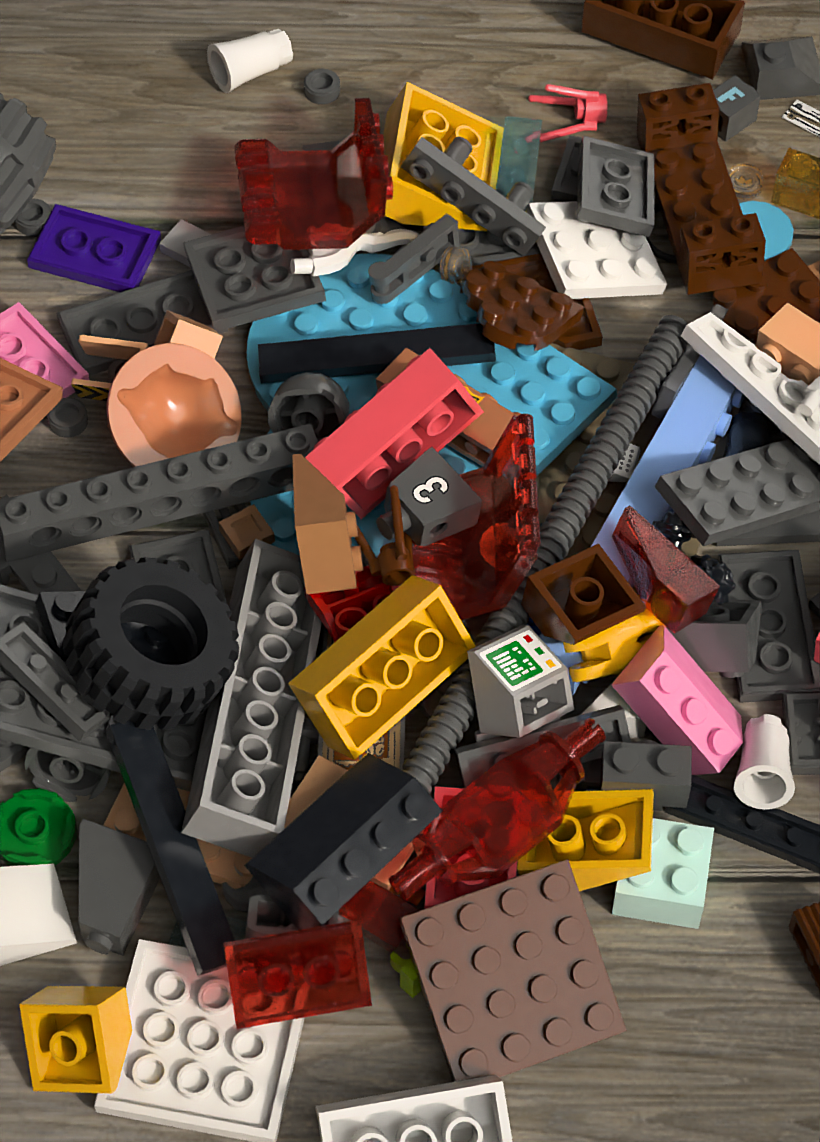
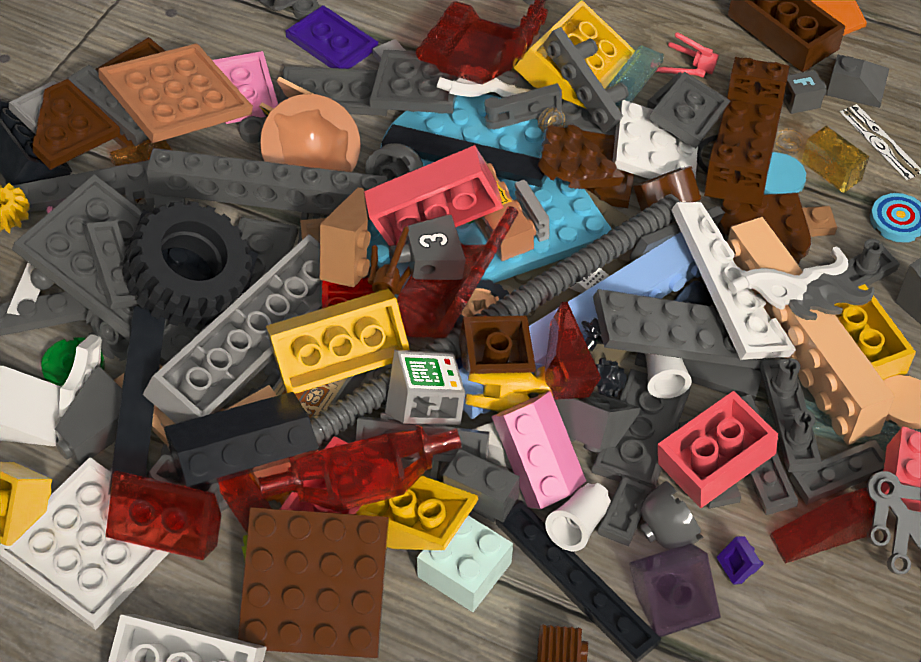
camera: 25 degrees right, 5 degrees down
light nougat panel [154,310,223,359] -> none
none -> white tile [59,334,102,417]
none -> light grey tile [515,180,550,242]
none -> reddish brown brick [633,166,702,212]
none -> white plant [645,353,692,399]

